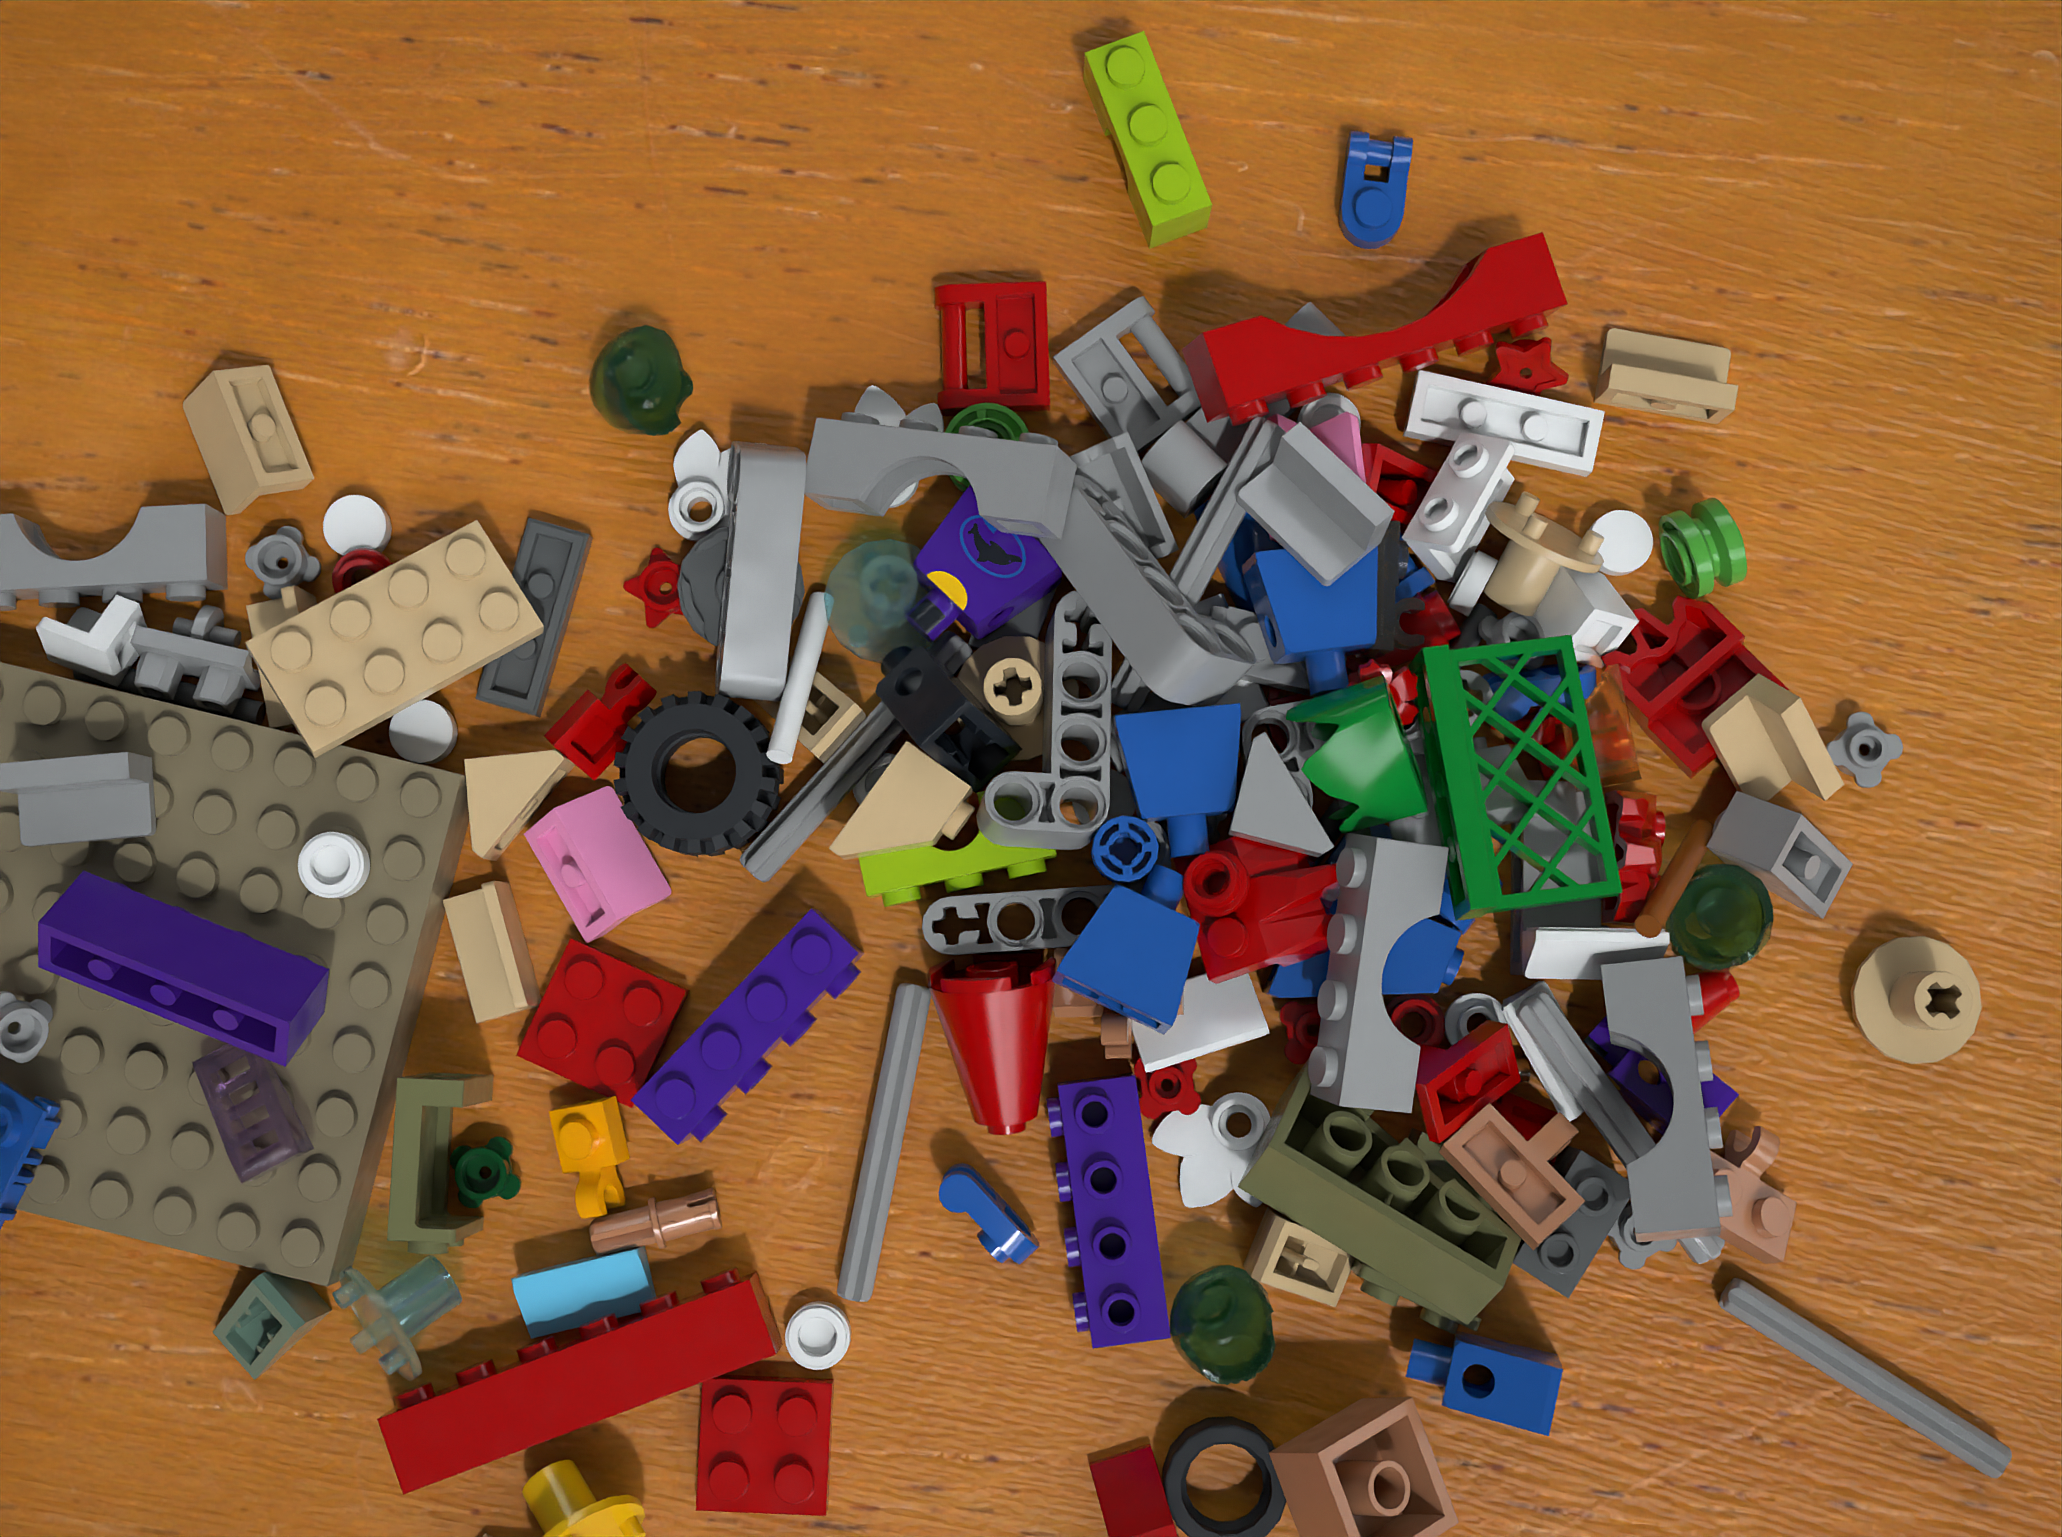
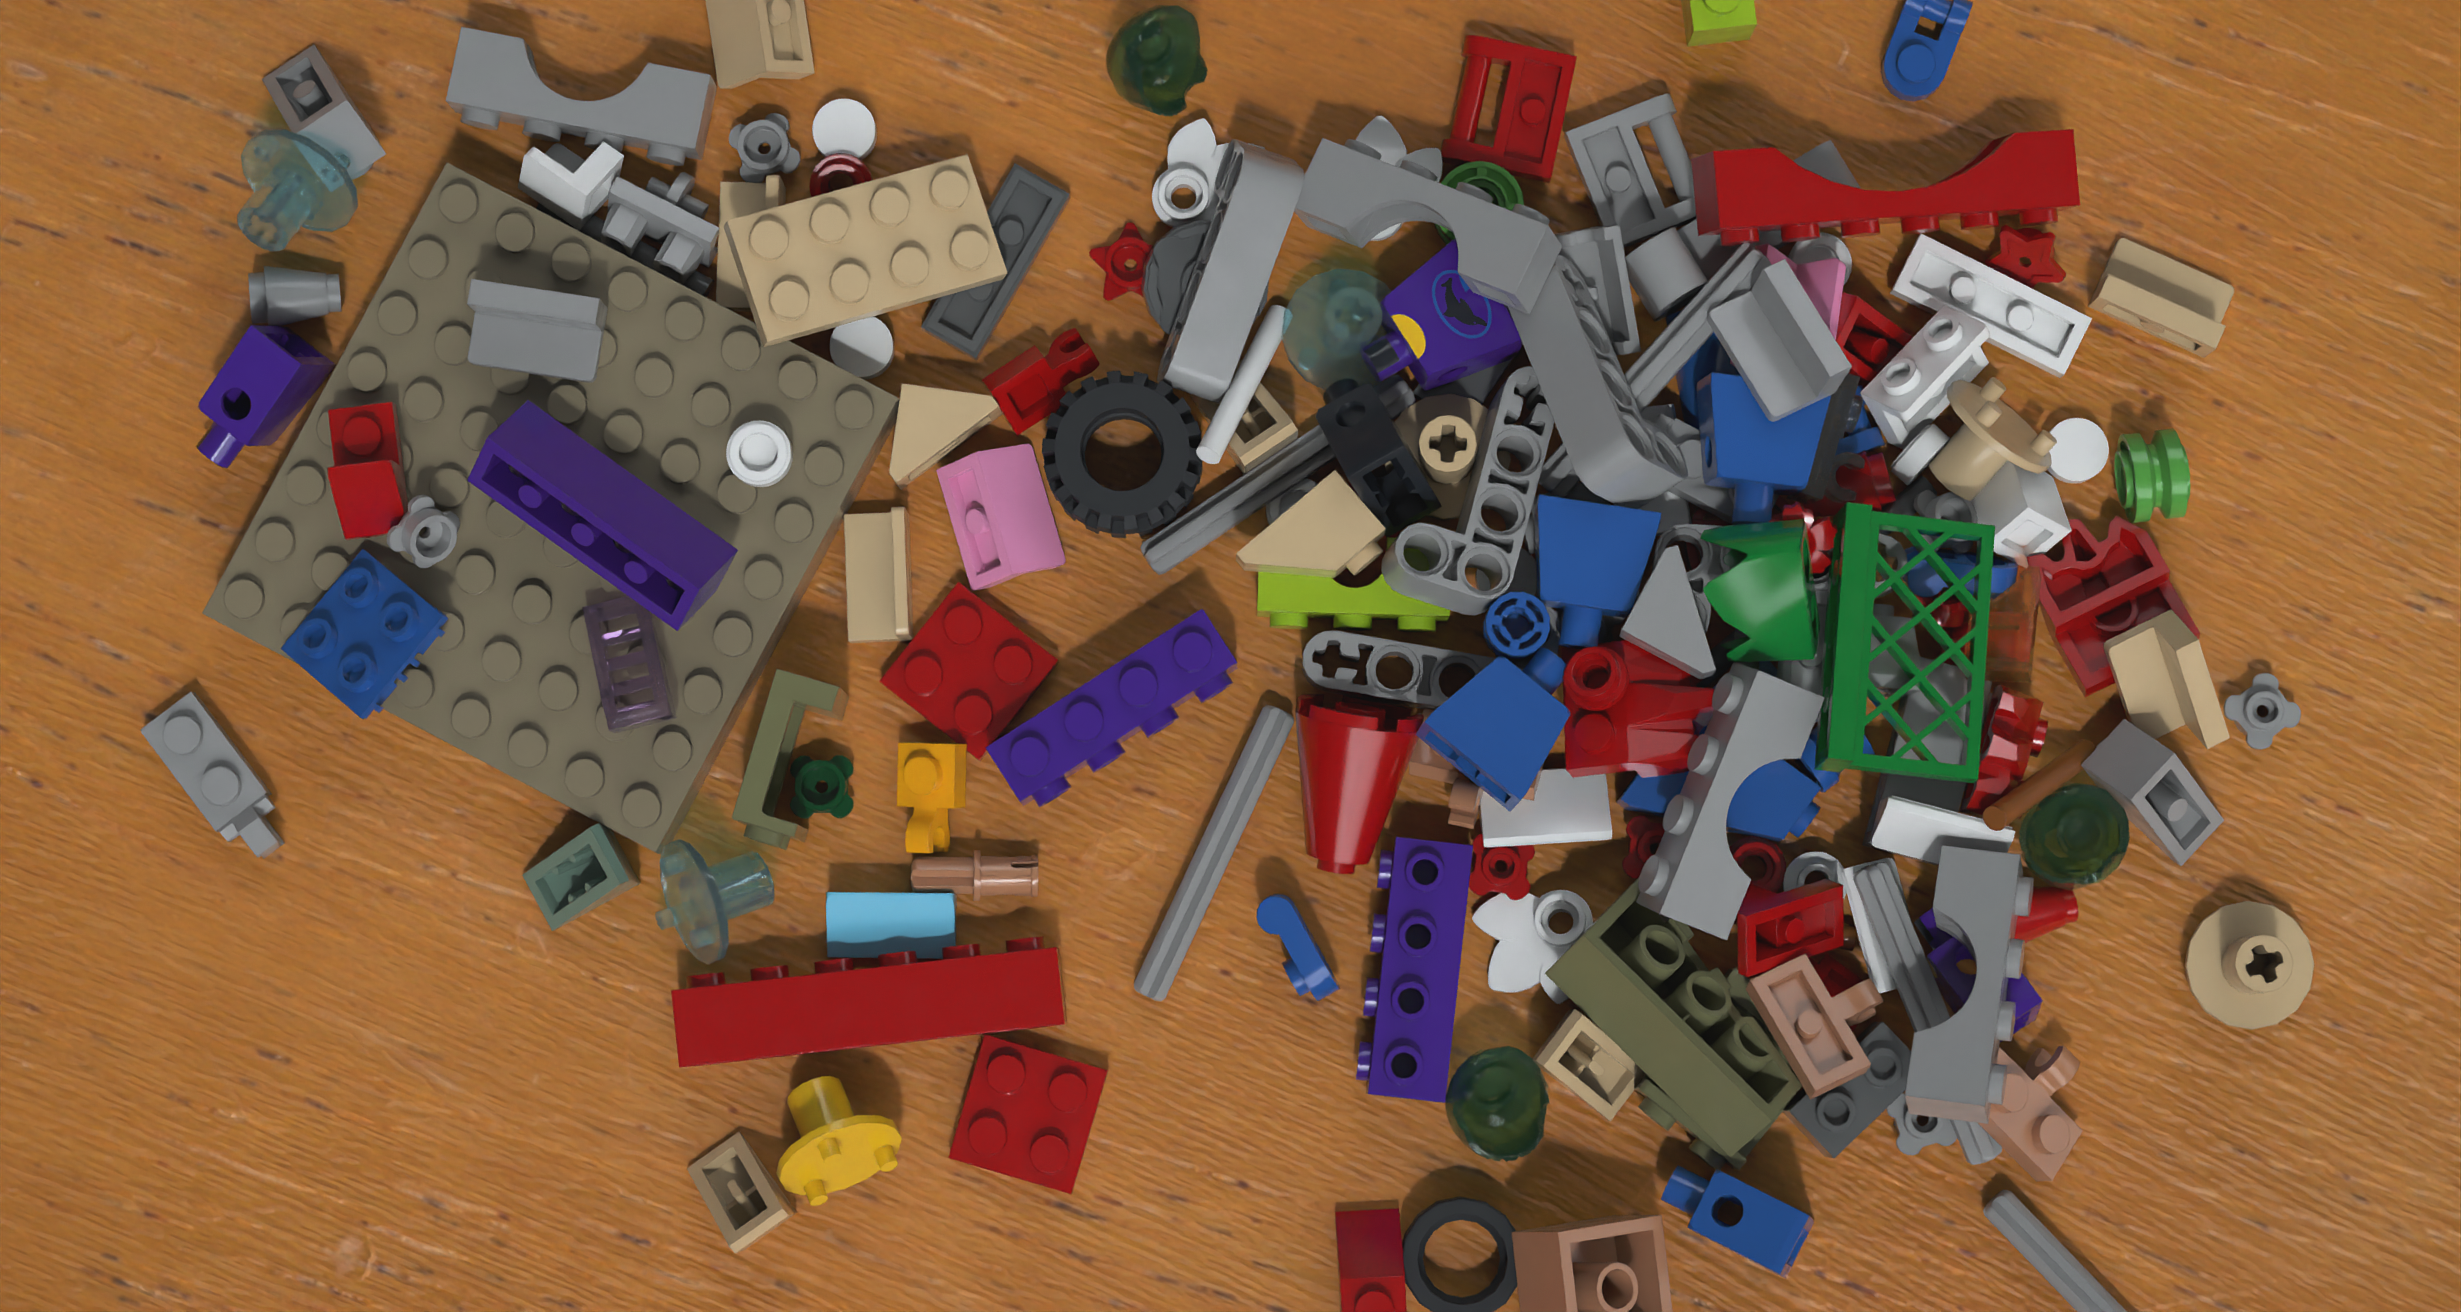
camera: 15 degrees right, 0 degrees up
white tile [785,1301,851,1370] -> none

